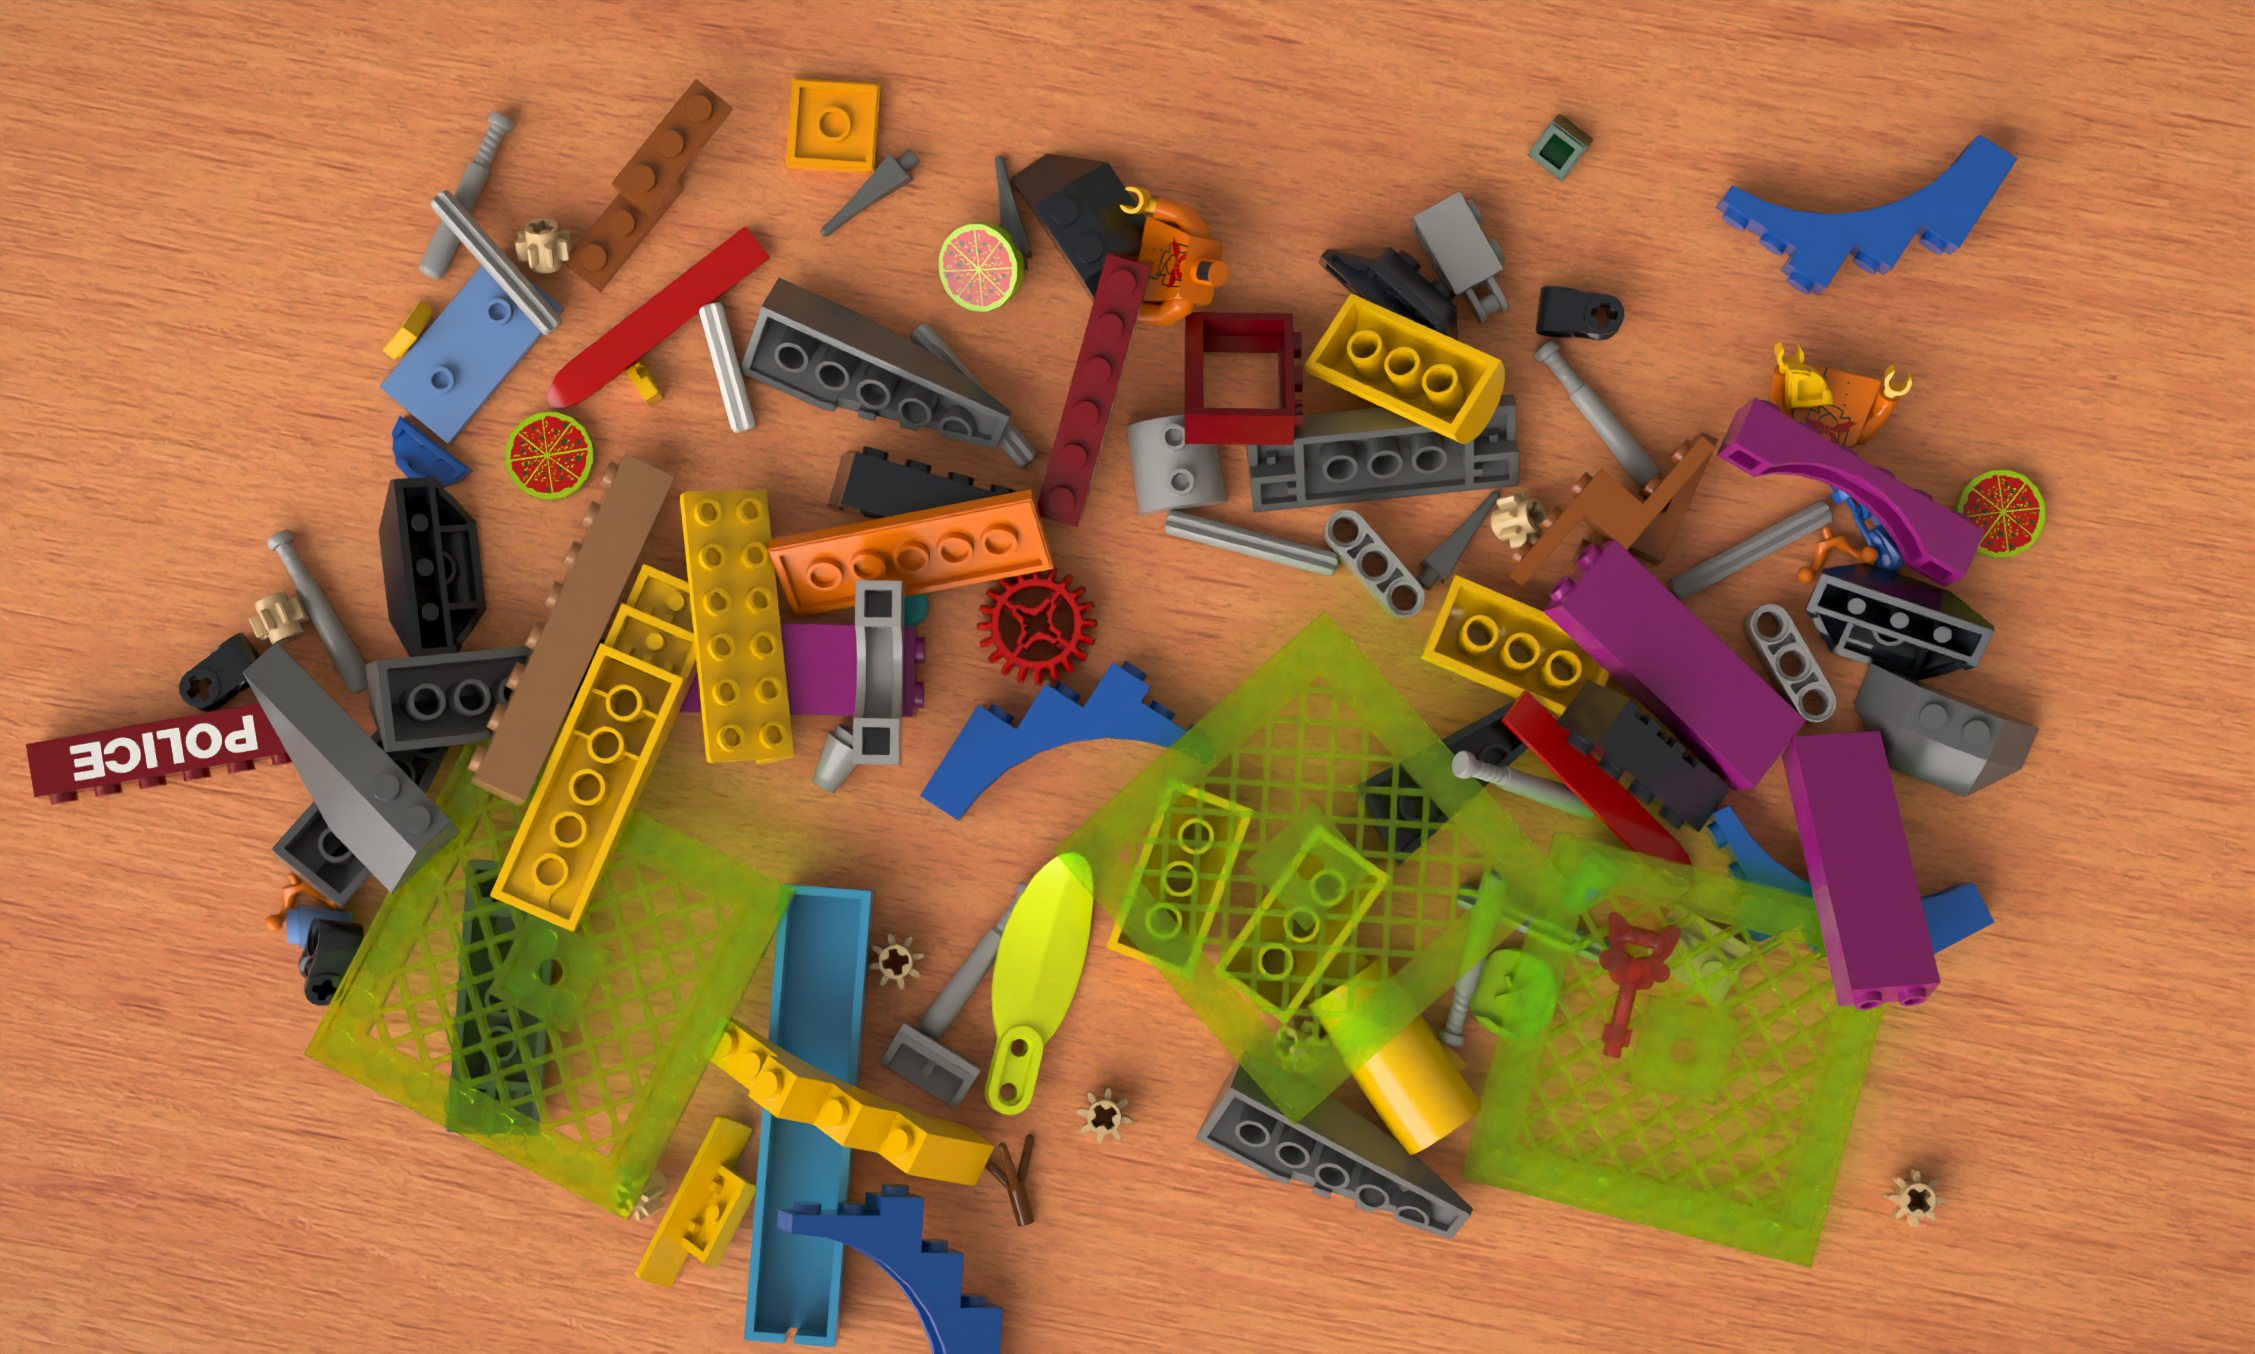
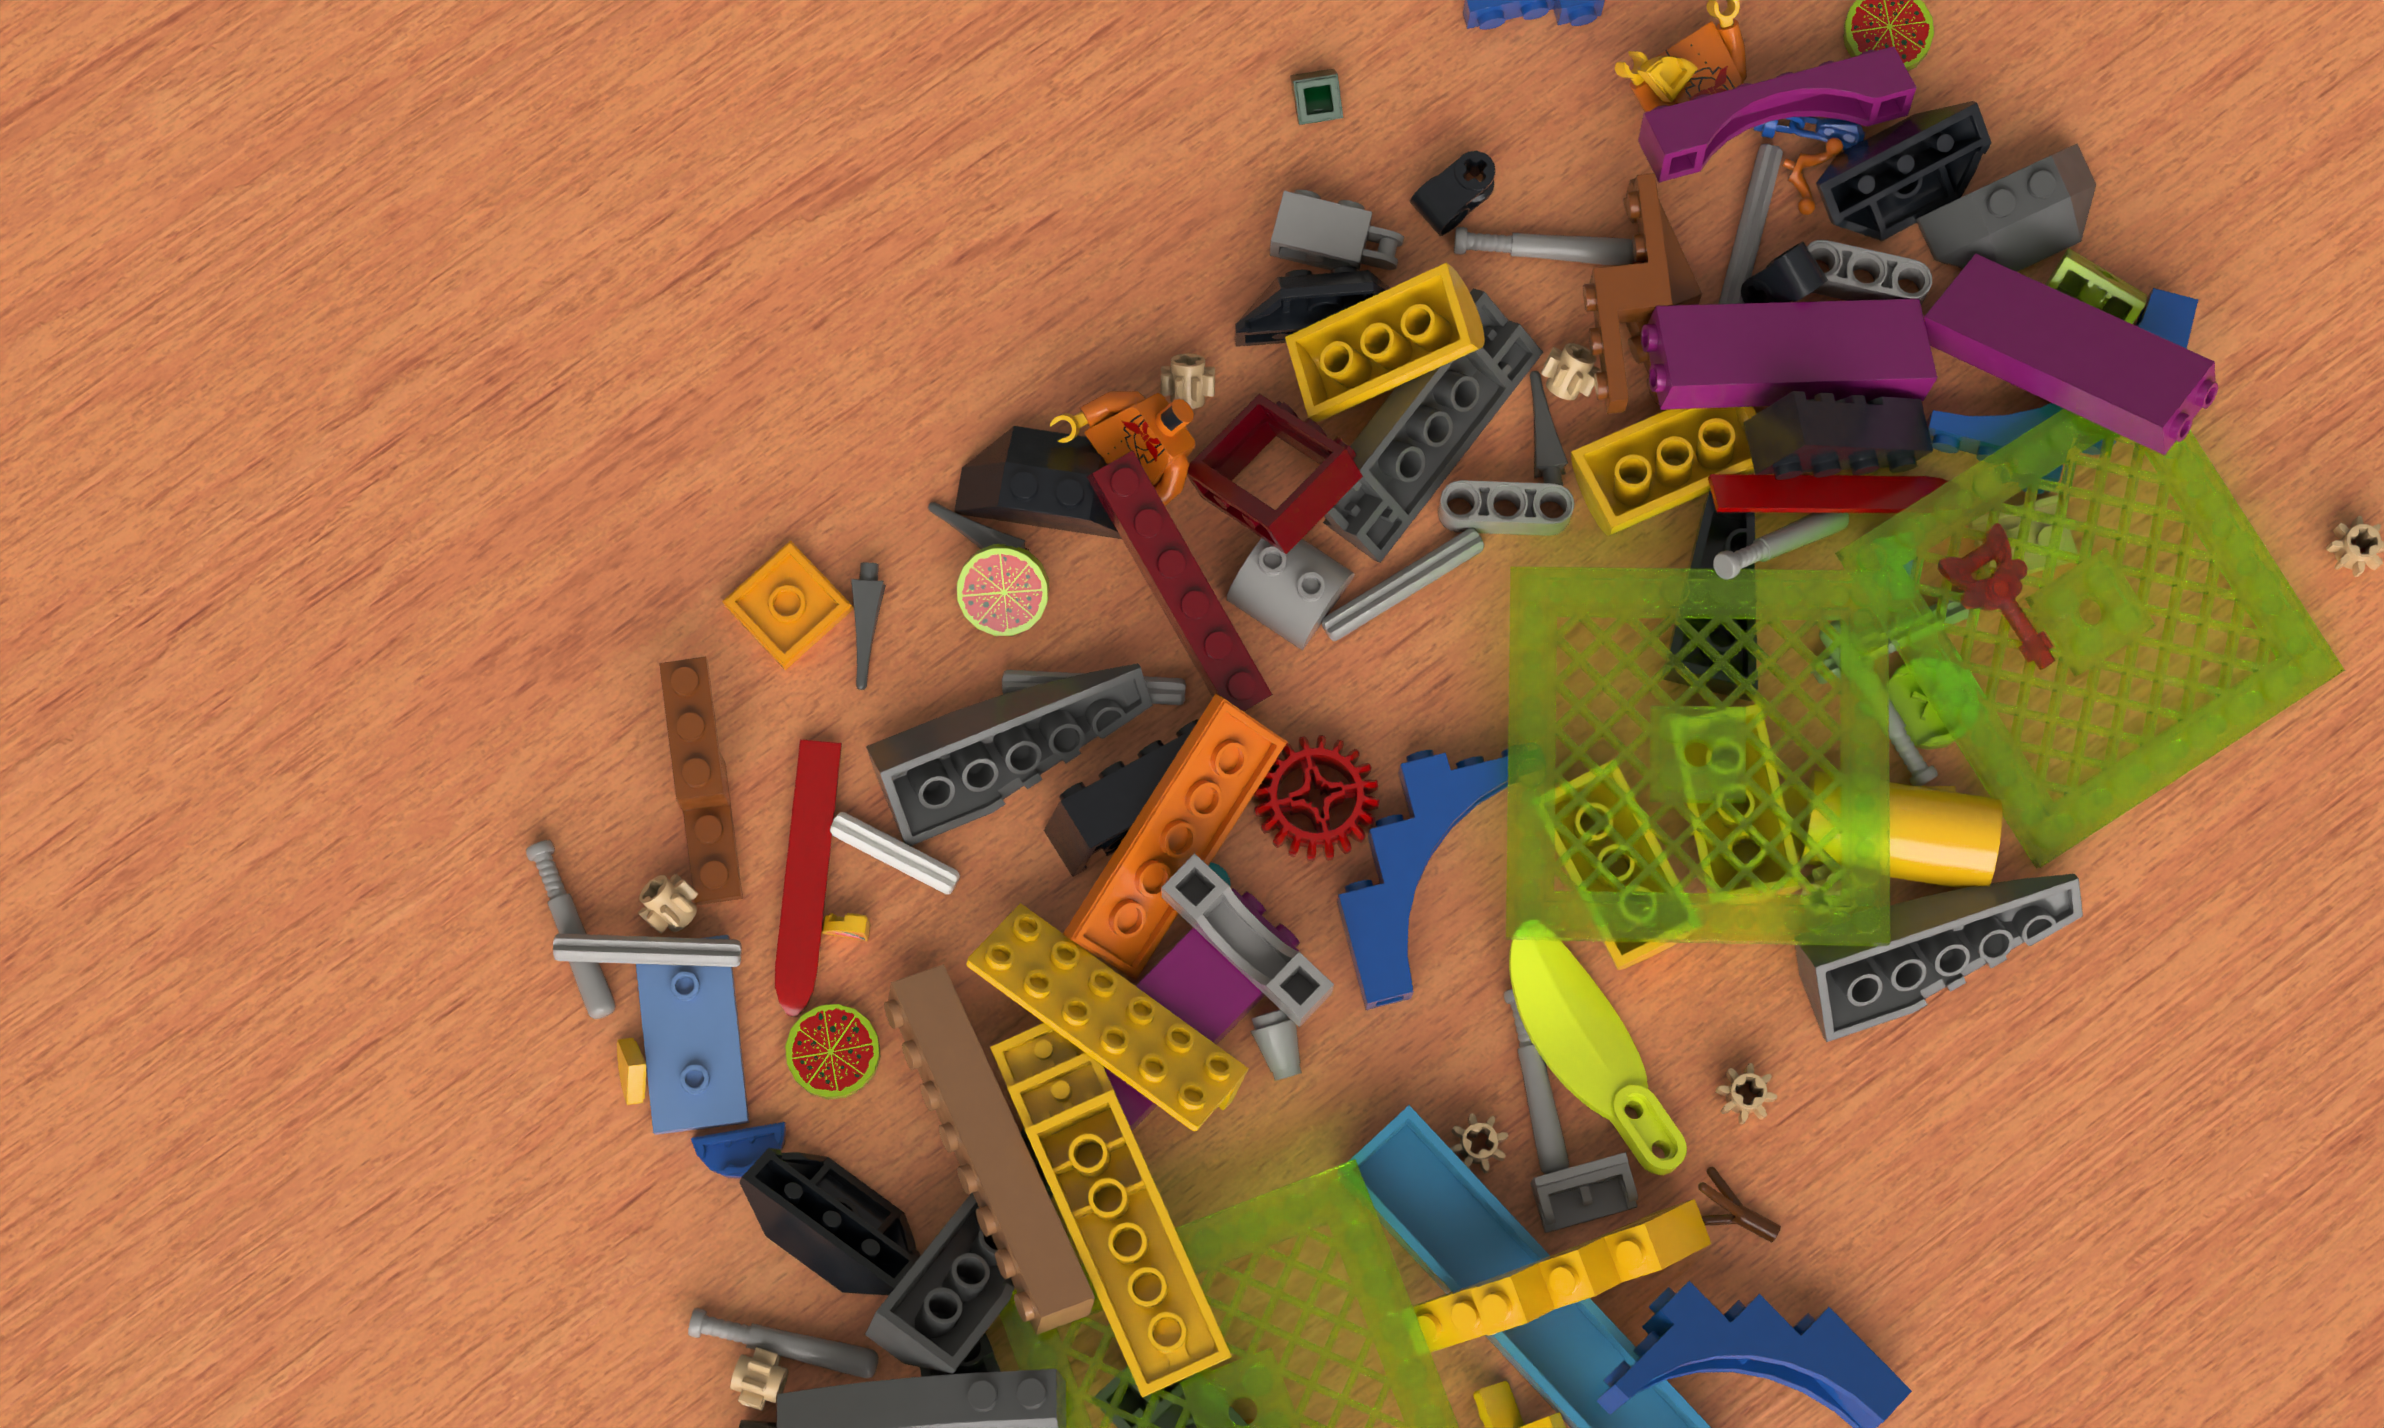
camera: 45 degrees left, 10 degrees down
none -> tan gear [1161,353,1215,409]
none -> black piece [1741,242,1828,304]
none -> lime brick [2045,248,2147,324]

